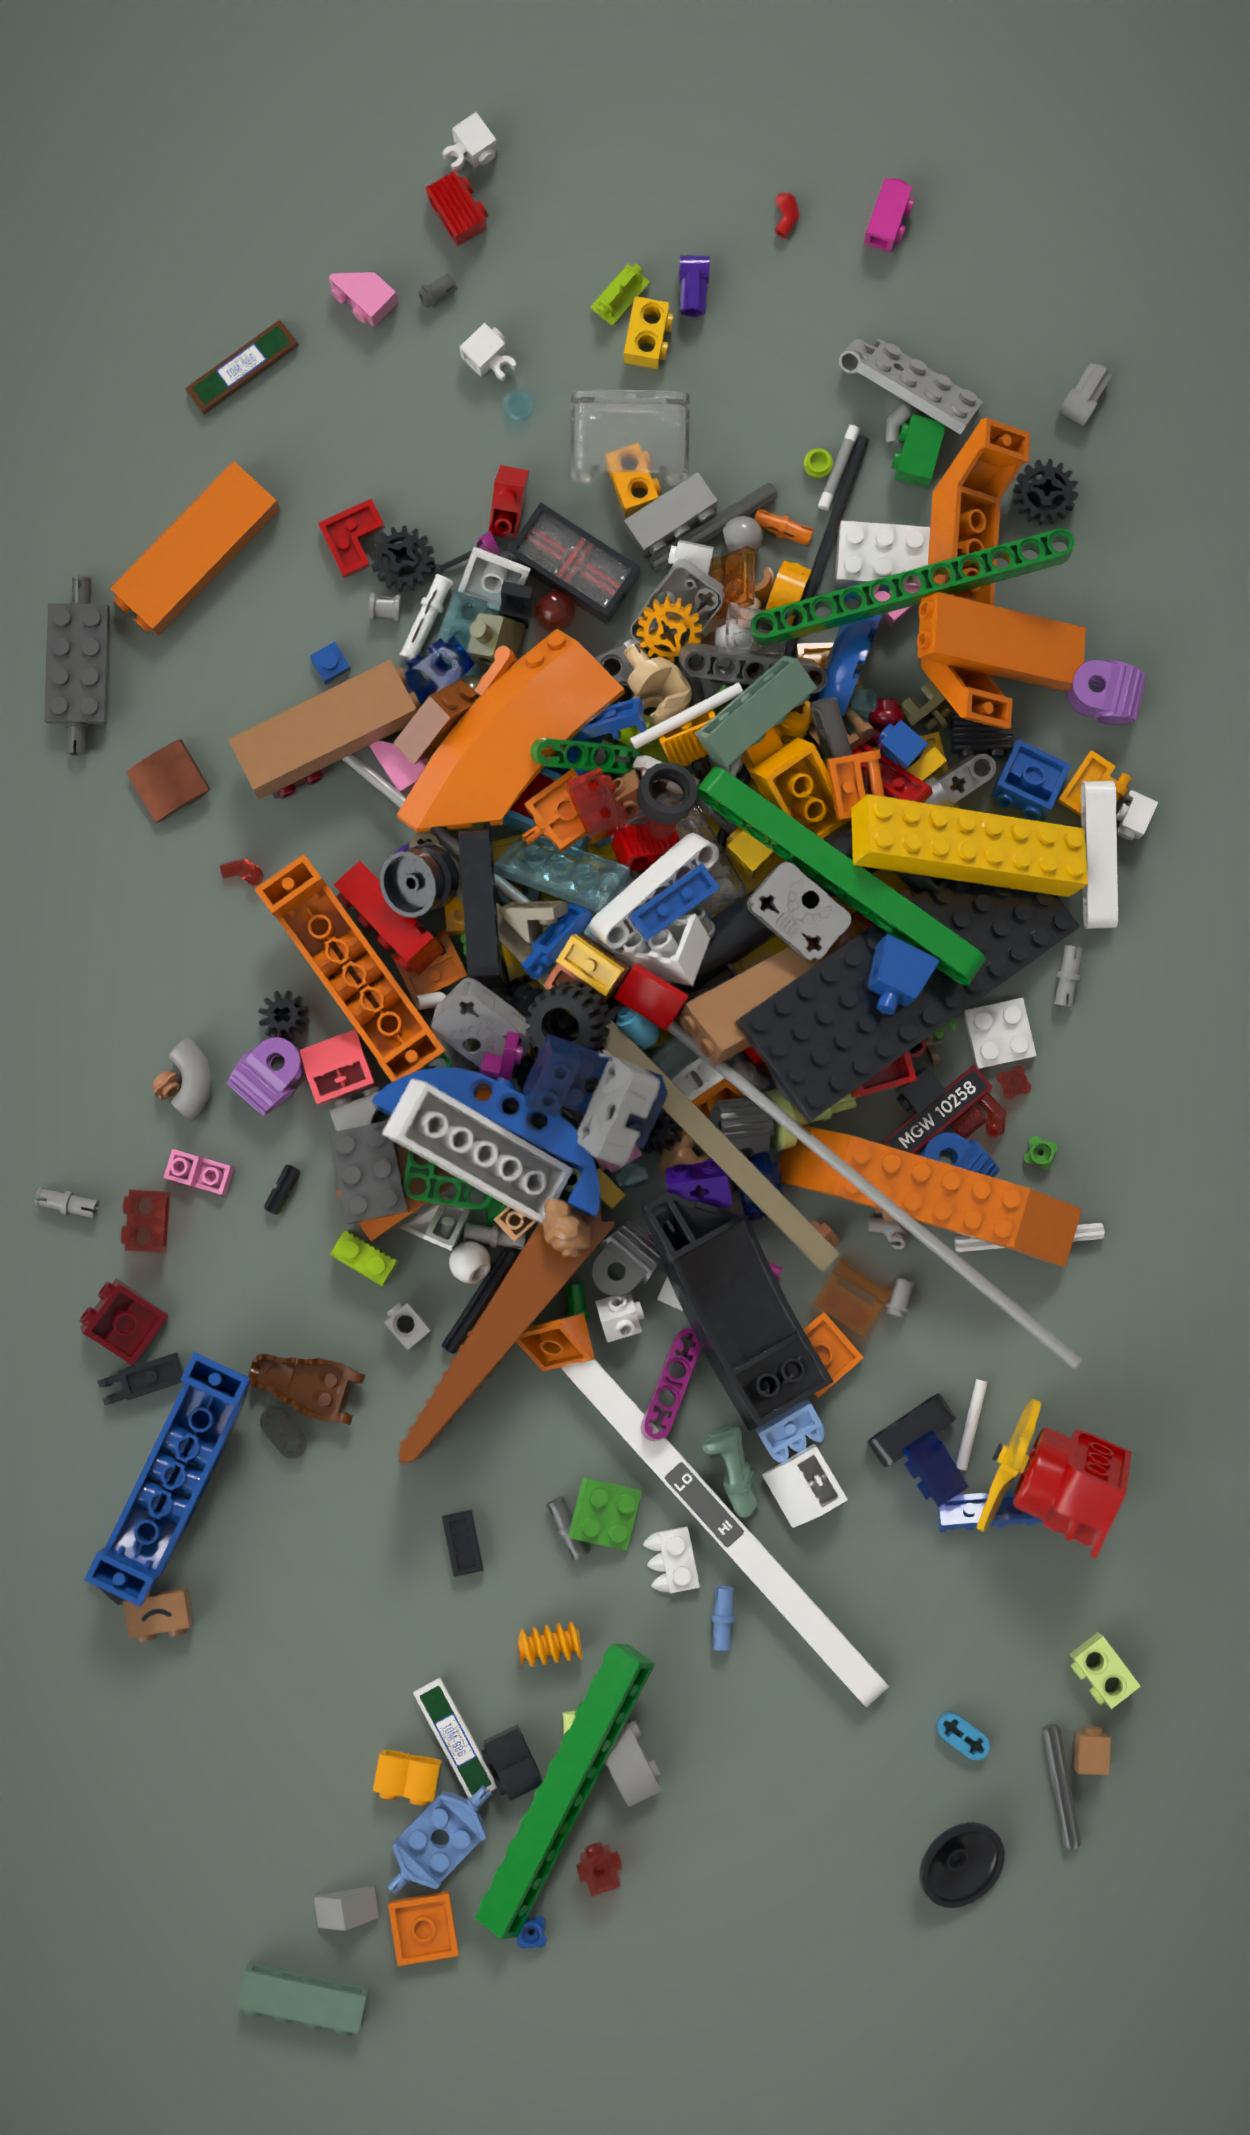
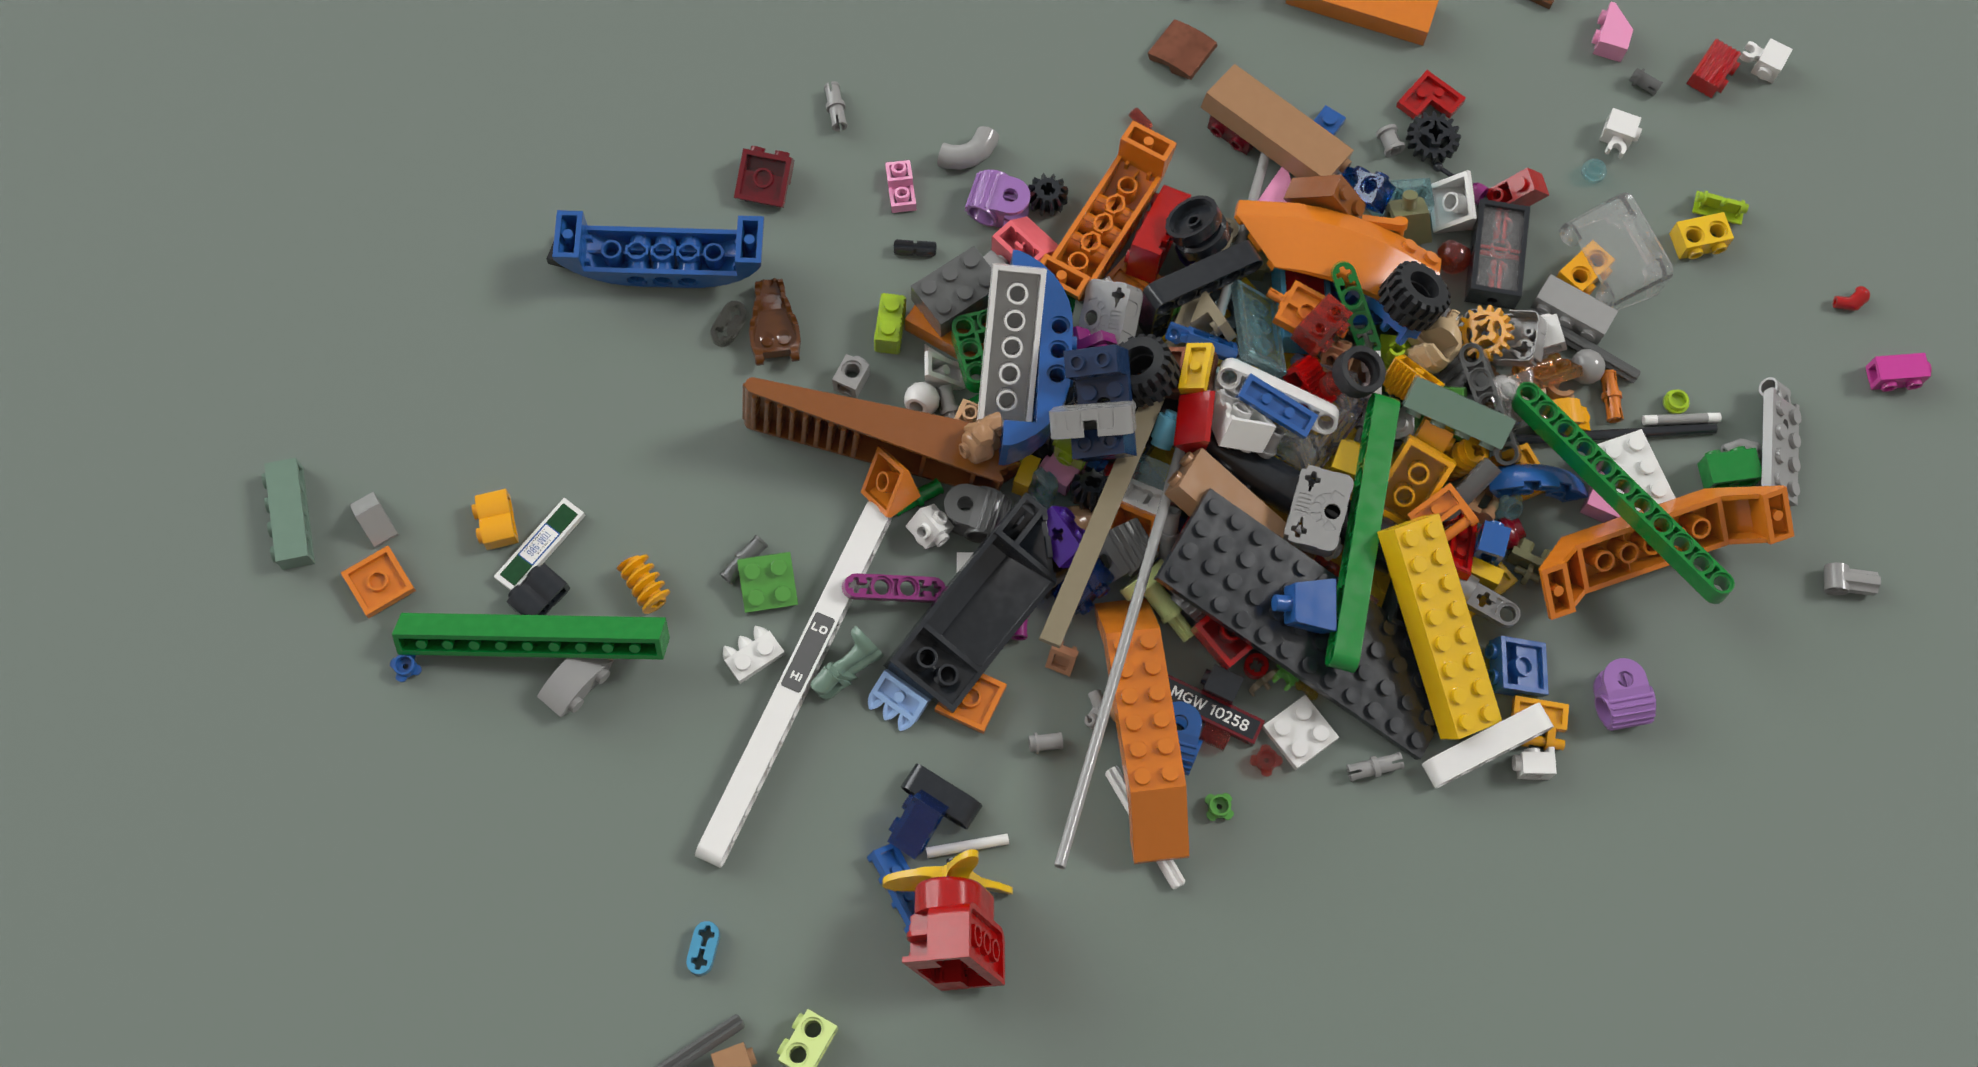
camera: 65 degrees right, 15 degrees down
black hinge [97,1352,184,1405] -> none
clear red brick [121,1190,171,1253] -> none
medium nougat brick [123,1587,195,1642] -> none
nougat plate [152,1071,182,1100] -> none
medium blue plate [387,1785,492,1895] -> none
white pin [399,574,453,663] -> none
black plate [442,1509,484,1577] -> none
black slope [499,581,533,629] -> none
clear red brick [576,1842,623,1896] -> none
white bar [630,682,743,749] -> none
dark purple piece [679,255,710,317] -> none
medium blue pin [711,1585,735,1651] -> none
white slope [762,1444,848,1528] -> none
clear orange plate [812,1258,892,1337] -> none
orange brick [917,592,1086,691] -> none
black dish [919,1822,1005,1908] -> none
black brick [950,713,1014,759] -> none
clear red arm [977,1092,1007,1138] -> none
black gear [1012,459,1079,525] -> none
none -> black tyre [1378,261,1451,332]

